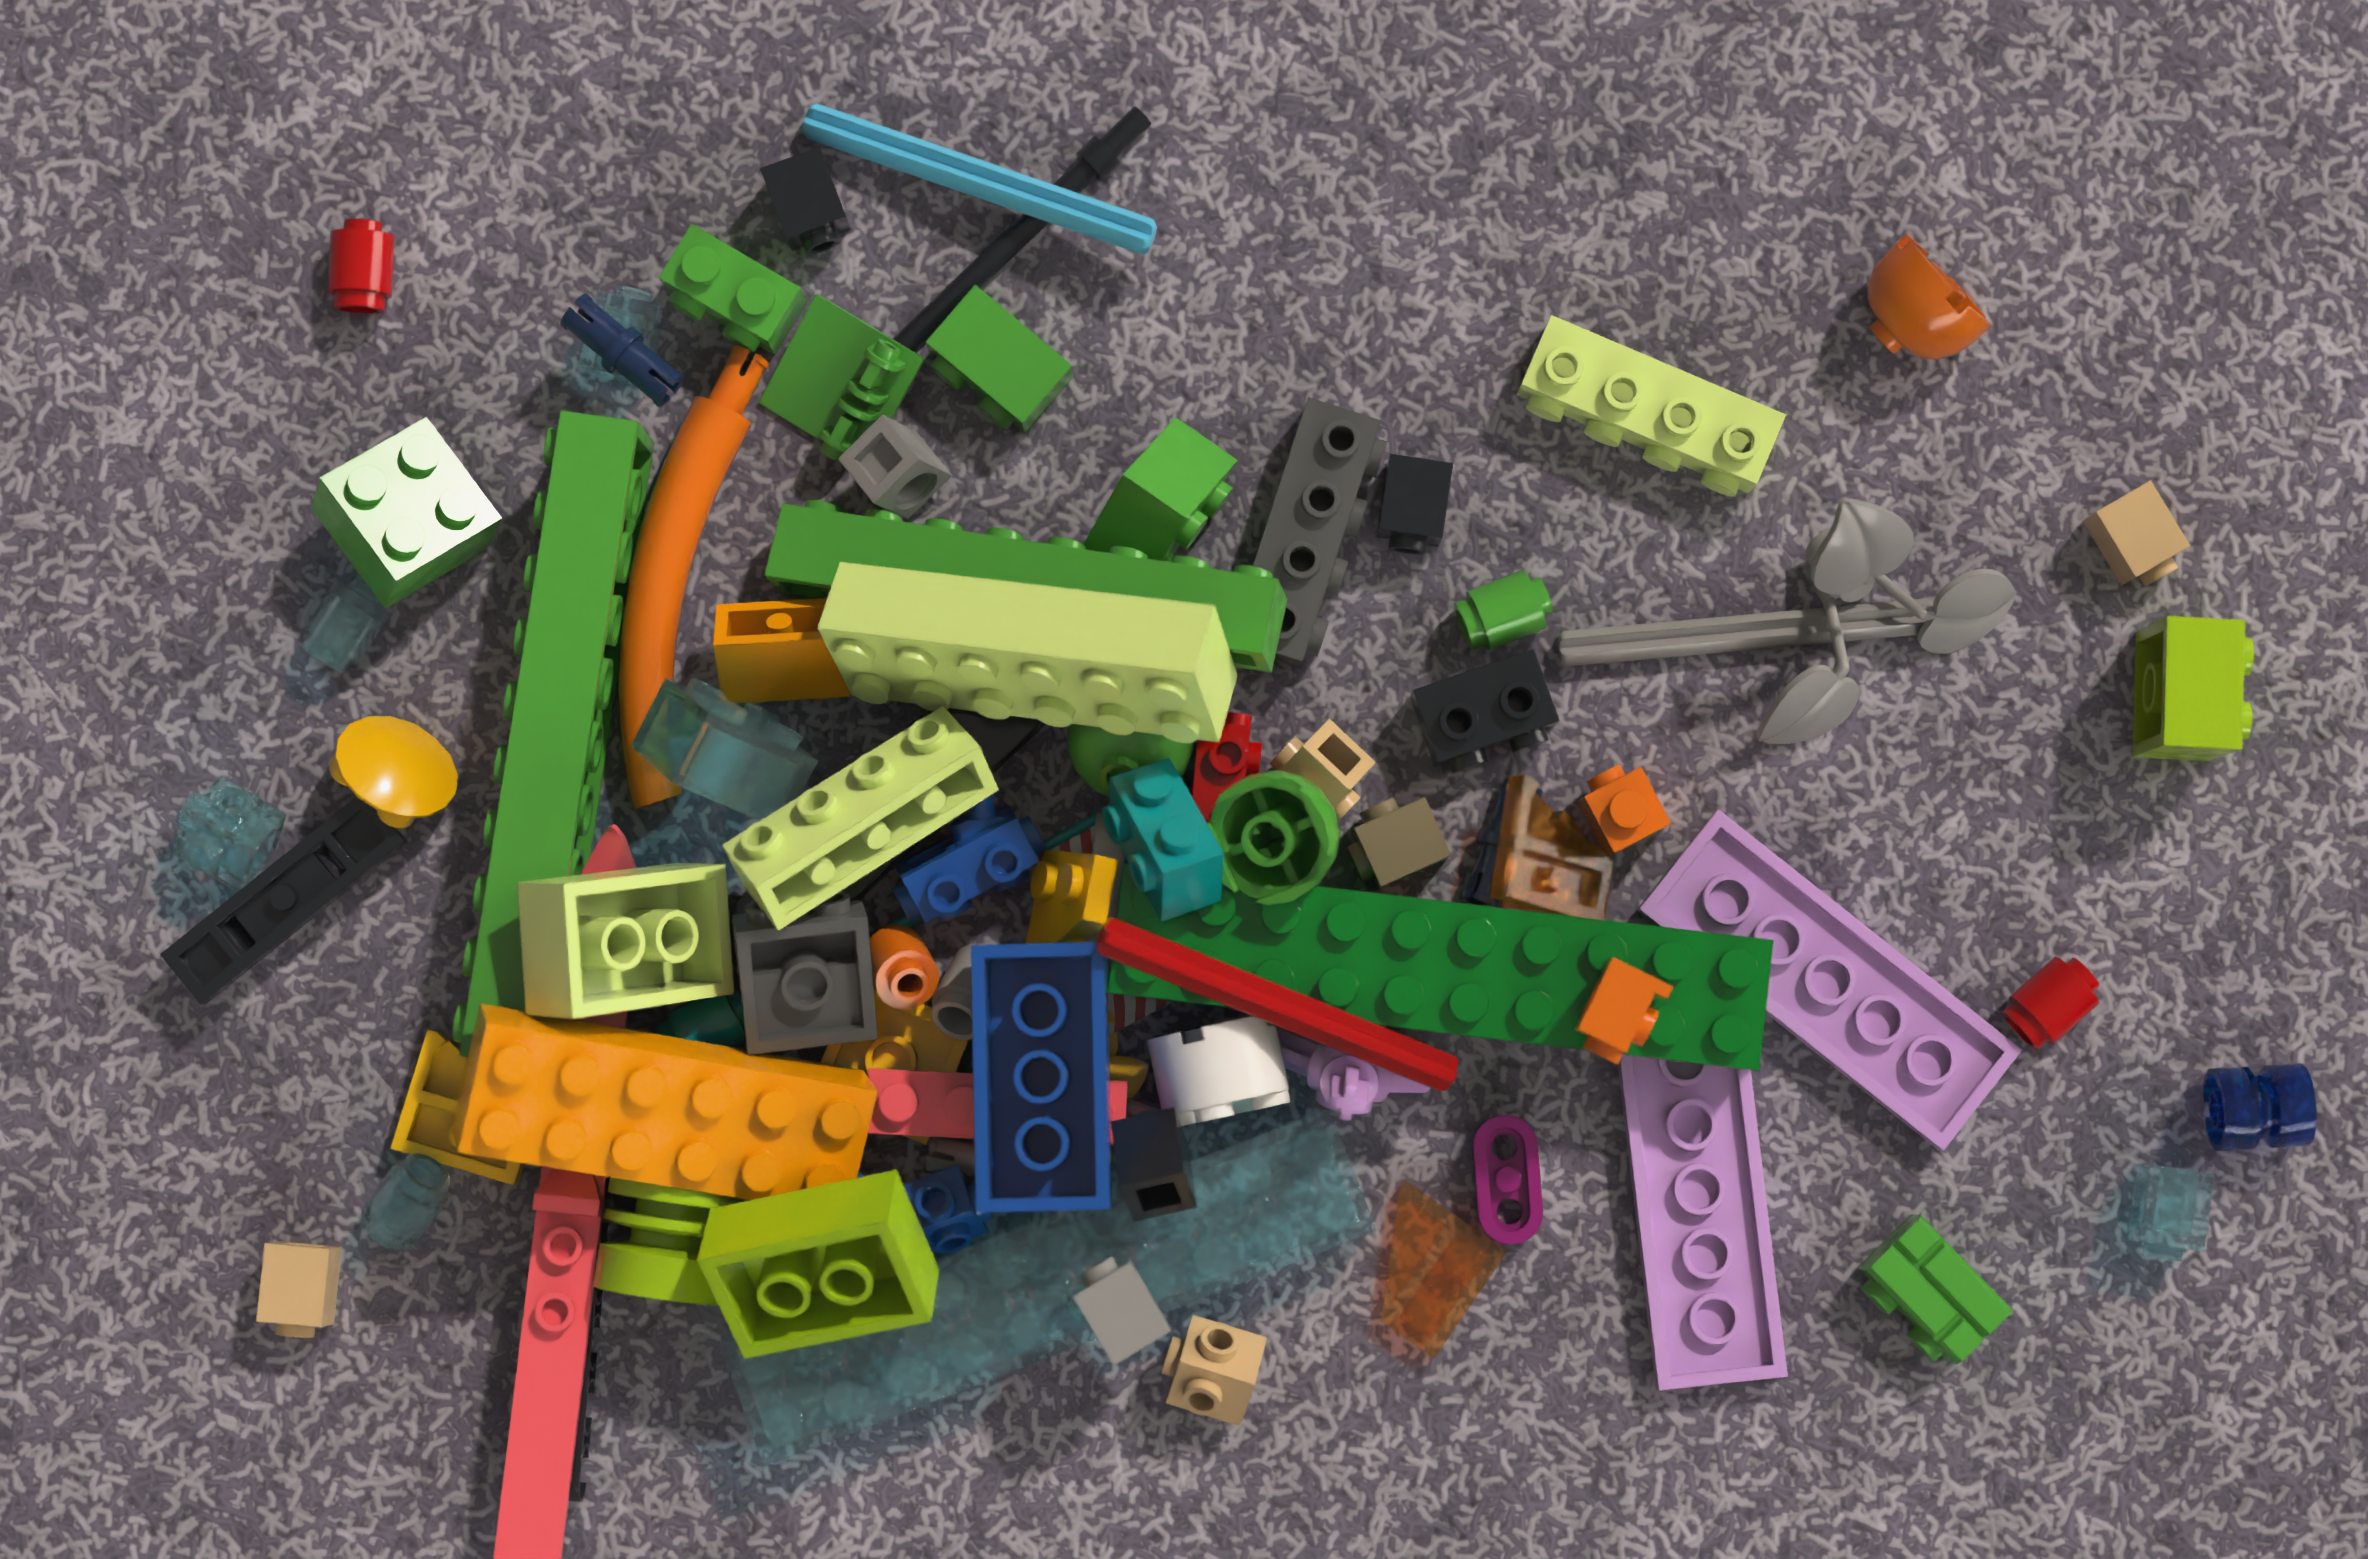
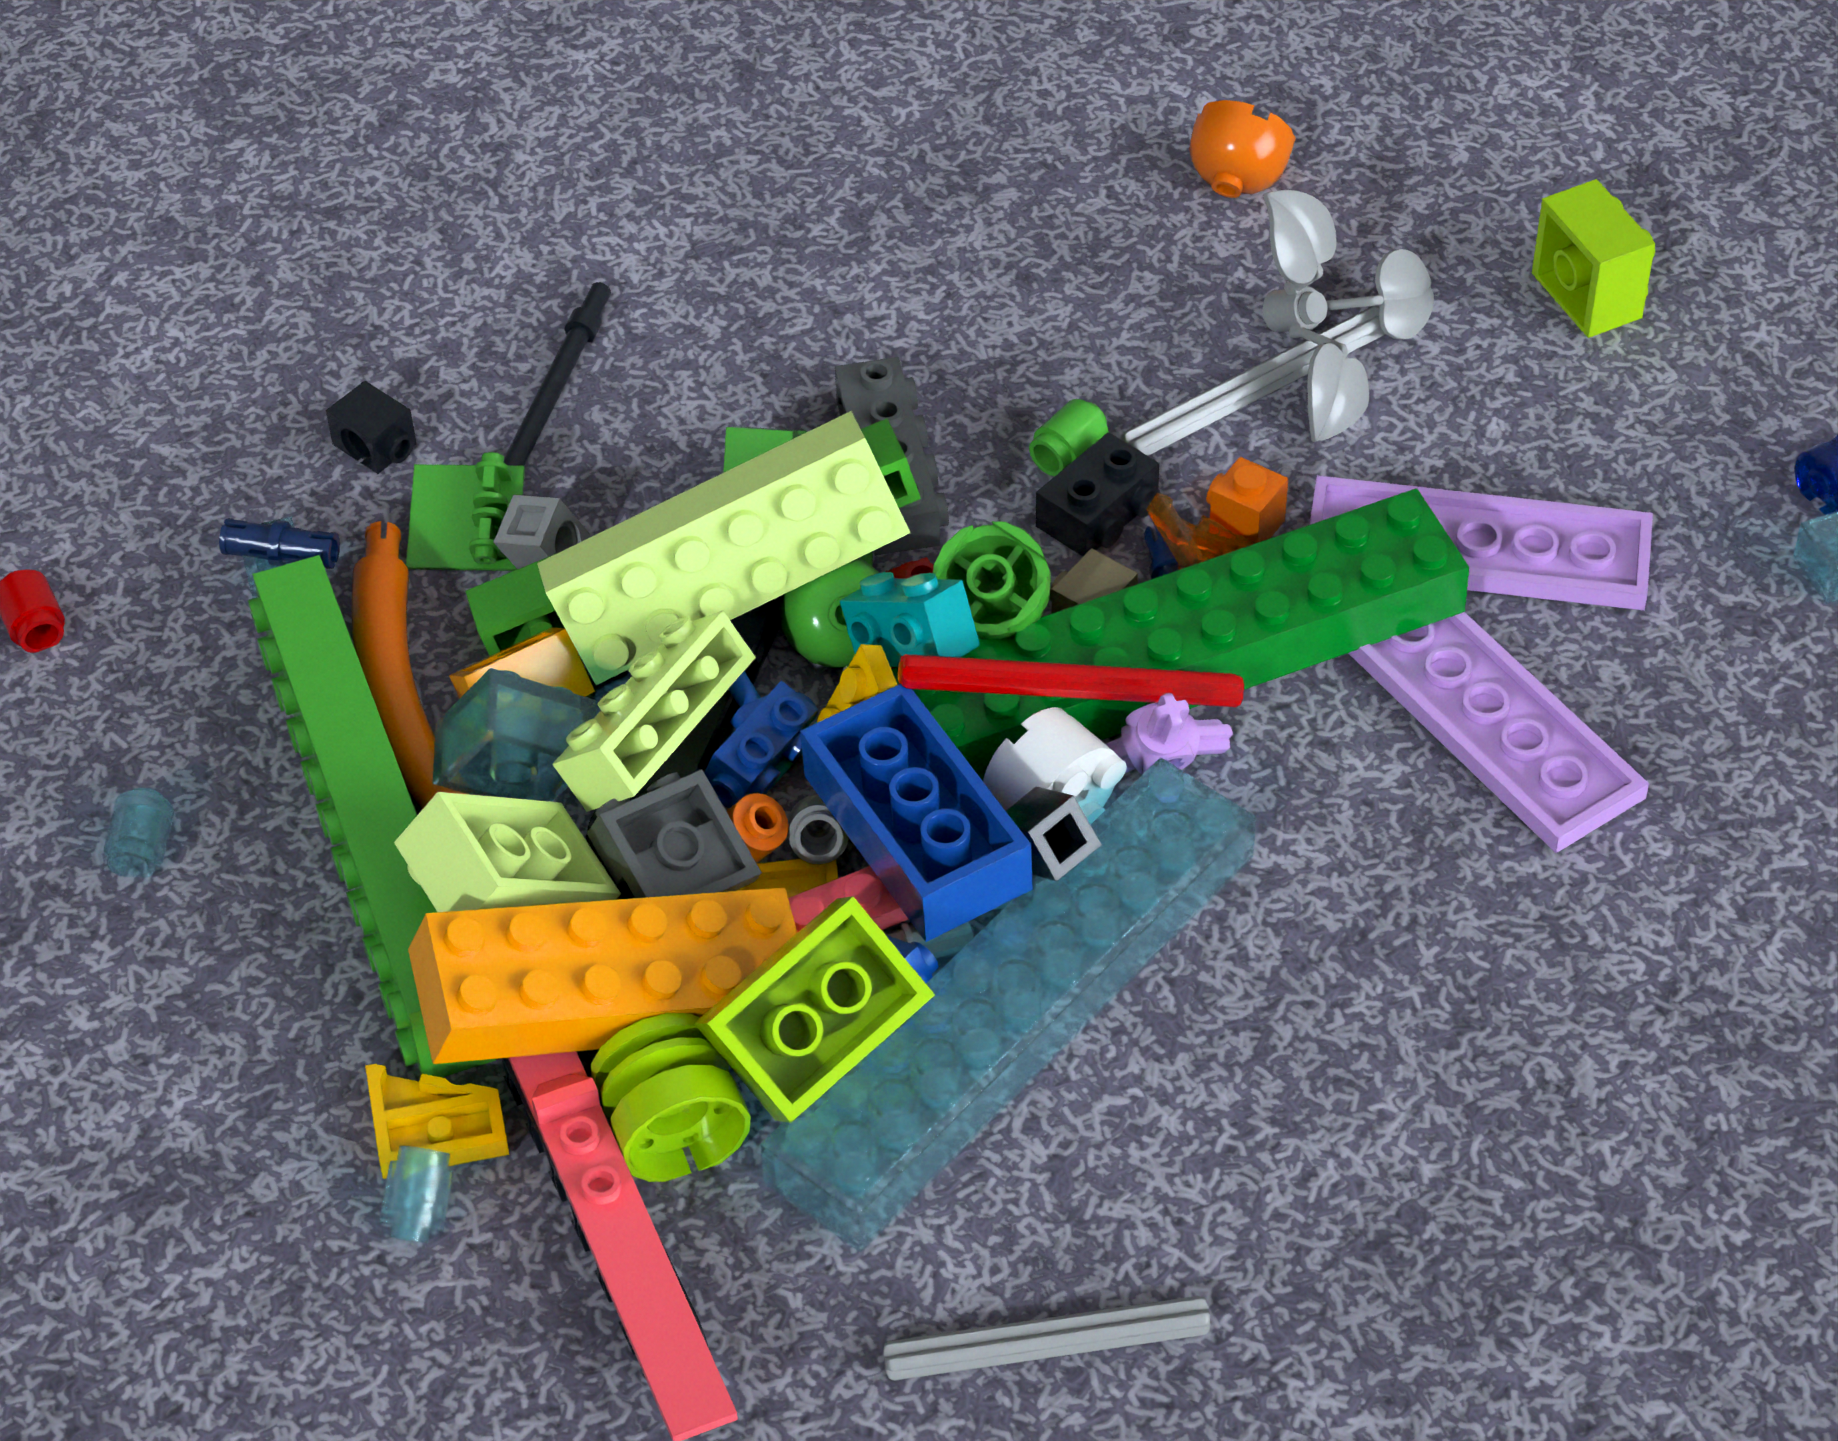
camera: 25 degrees left, 35 degrees down
black hinge [160,796,408,1004] -> none
clear light blue brick [173,776,286,892] -> none
tan brick [256,1241,342,1338] -> none
brick [310,417,502,609] -> none
yellow dish [329,716,458,828] -> none
bright green brick [658,223,808,355] -> none
medium azure axle [802,104,1157,254] -> none
bright green brick [926,285,1074,433] -> none
light grey brick [1073,1256,1171,1366] -> none
tan brick [1161,1315,1267,1426] -> none
black brick [1376,454,1453,555] -> none
clear orange wing [1380,1180,1507,1358] -> none
magenta plate [1472,1115,1543,1244] -> none
yellowish green brick [1517,315,1786,497] -> none
orange brick [1574,957,1673,1065] -> none
bright green brick [1857,1214,2012,1365] -> none
red brick [2001,956,2100,1051] -> none
tan brick [2083,480,2190,587] -> none

